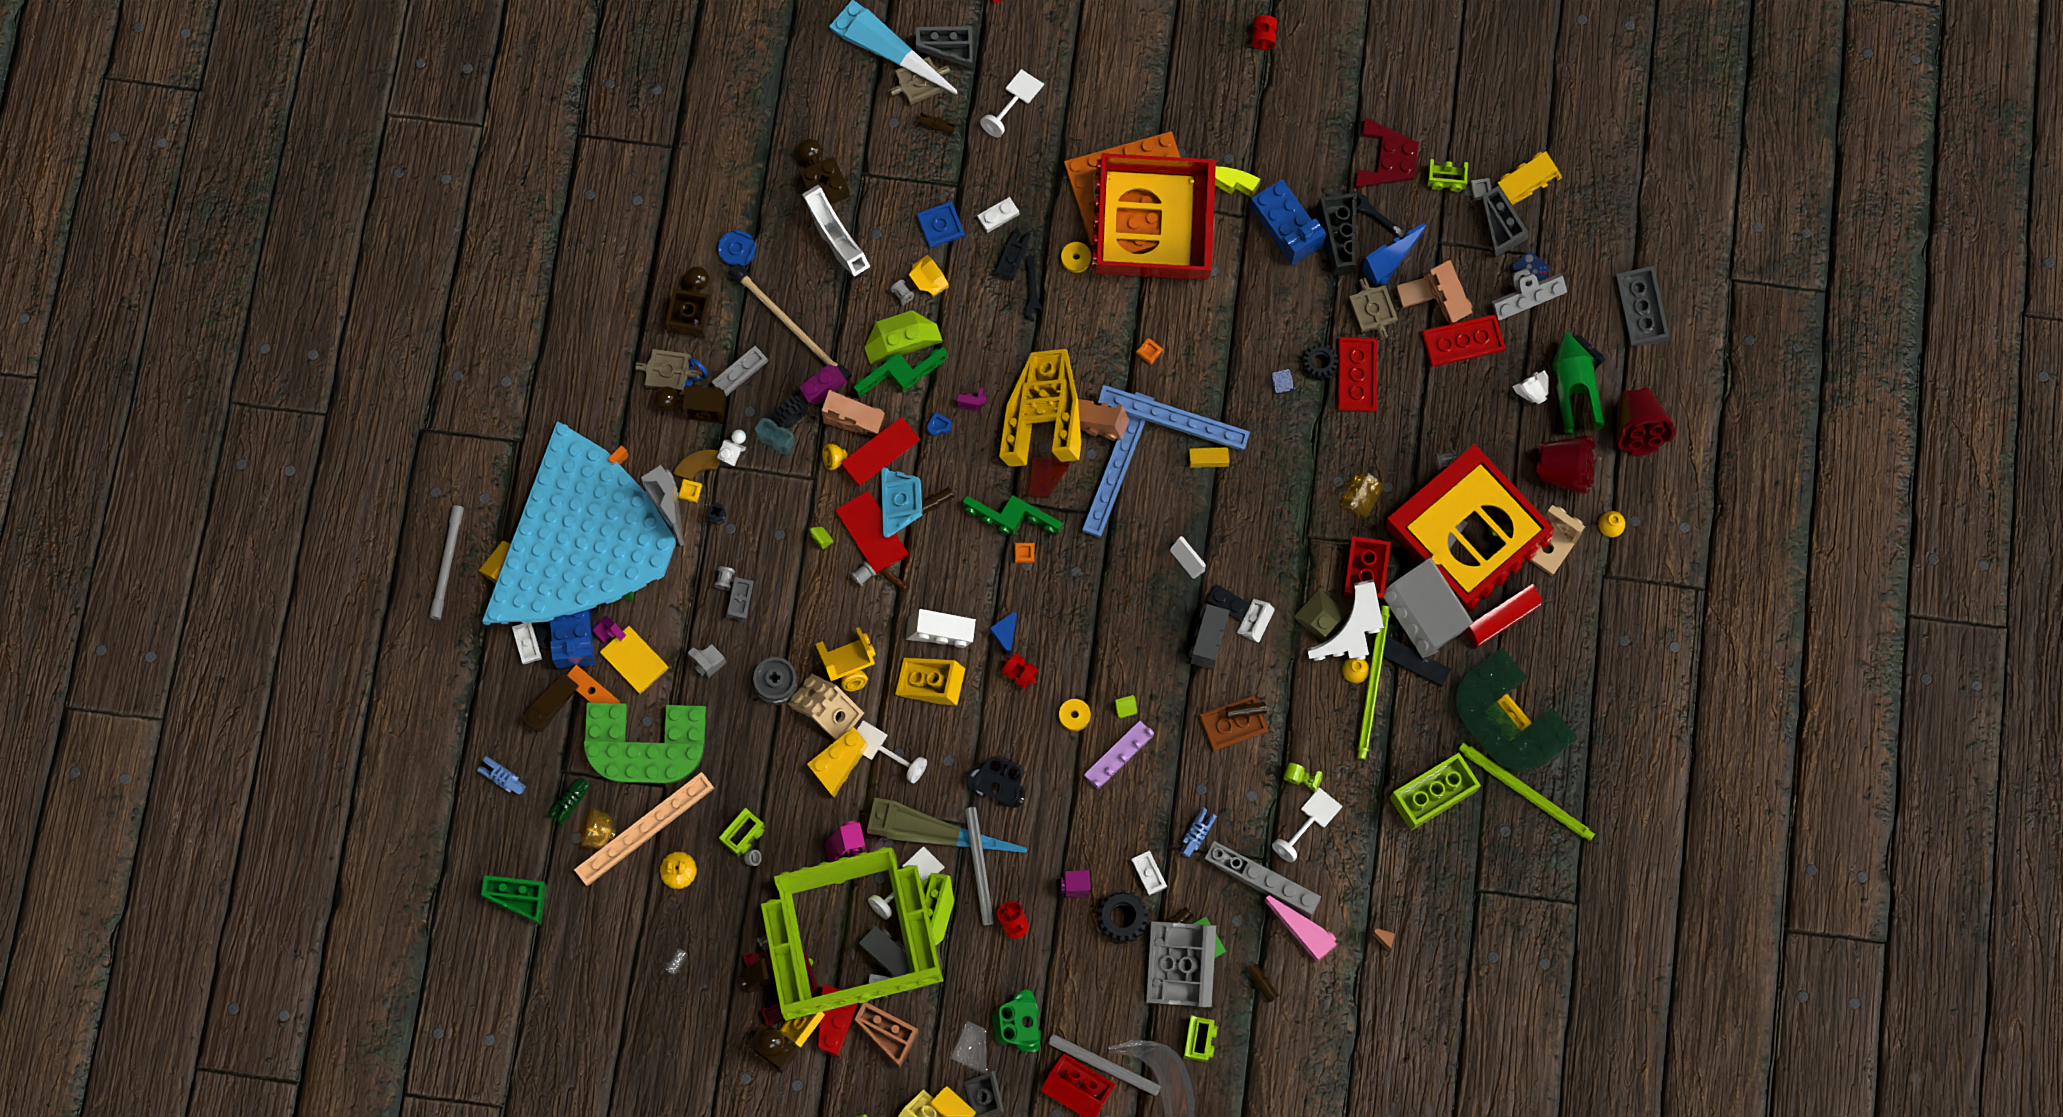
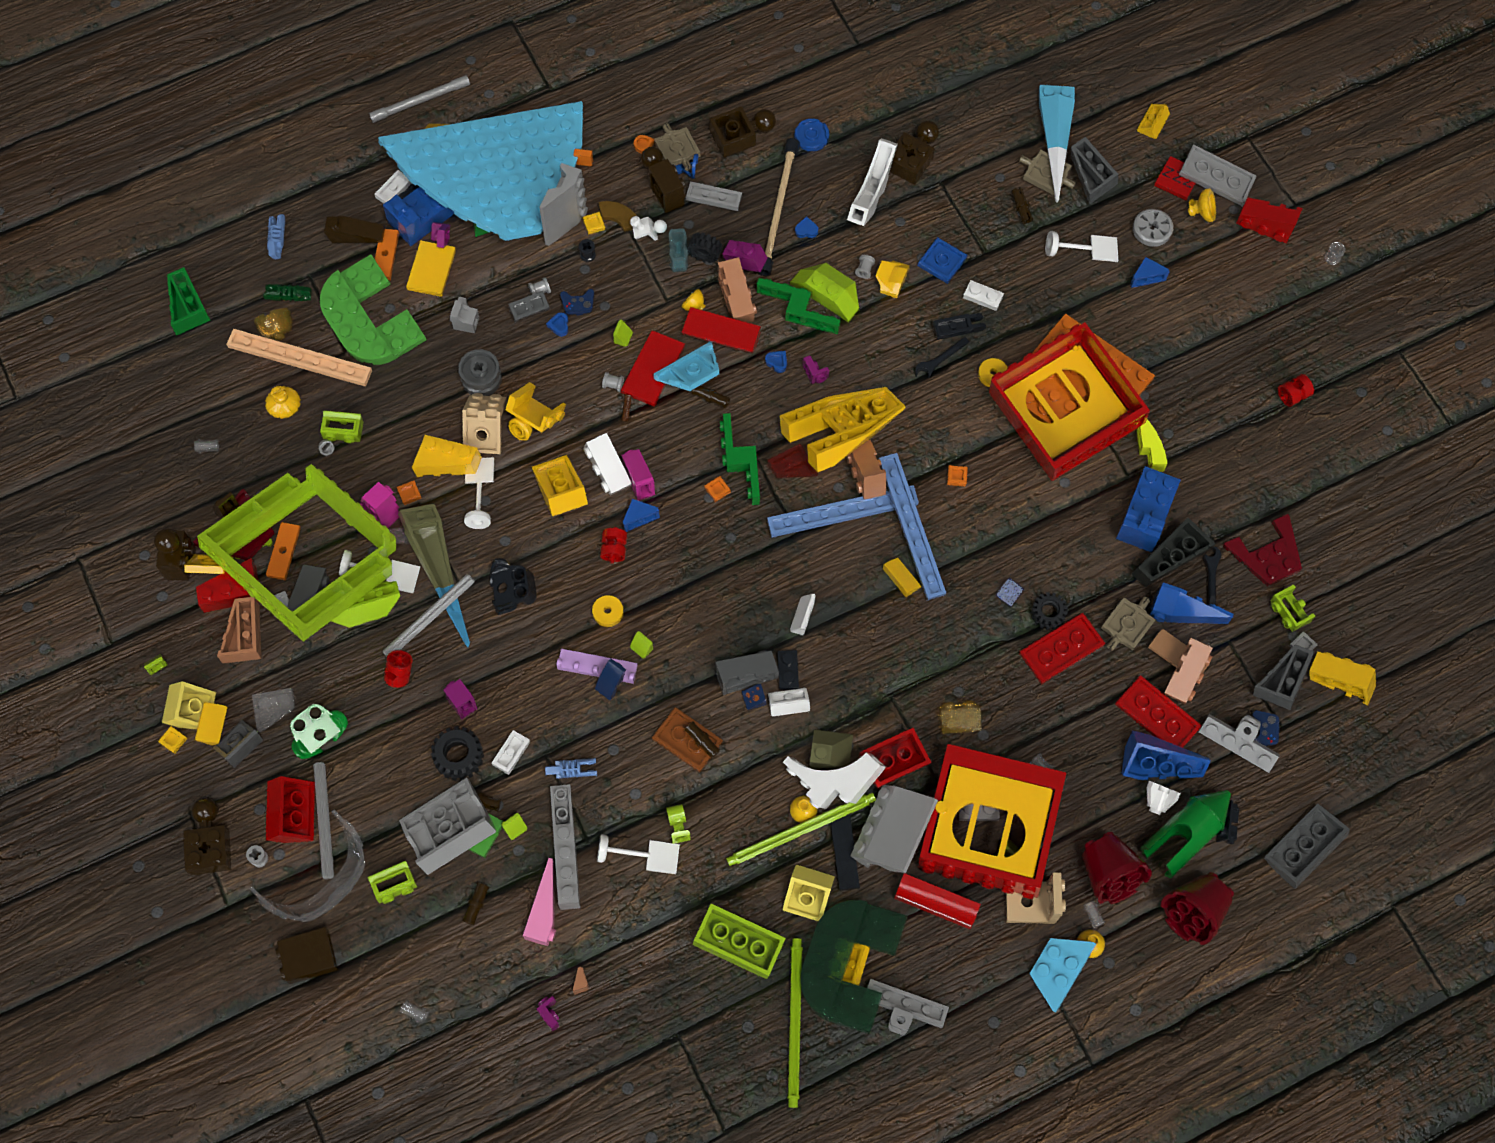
camera: 55 degrees right, 5 degrees down
none -> orange tile [266,522,301,580]
none -> orange tile [397,481,422,505]
none -> clear pin [400,1000,429,1023]
none -> lime slope [501,813,527,840]
none -> magenta bracket [537,996,559,1031]
none -> blue tile [546,312,568,337]
none -> dark blue piece [560,289,594,315]
none -> dark blue slope [595,658,626,700]
none -> dark pink slope [621,449,655,501]
none -> orange tile [634,135,655,154]
none -> dark blue slope [742,684,766,710]
none -> light yellow slope [783,865,835,922]
none -> blue tile [795,216,818,238]
none -> light grey plate [863,979,949,1035]
none -> medium azure wing [1030,938,1097,1013]
none -> clear pin [1083,901,1105,928]
none -> blue wedge [1122,730,1211,780]
none -> blue slope [1131,257,1169,288]
none -> light grey wheel [1133,209,1173,247]

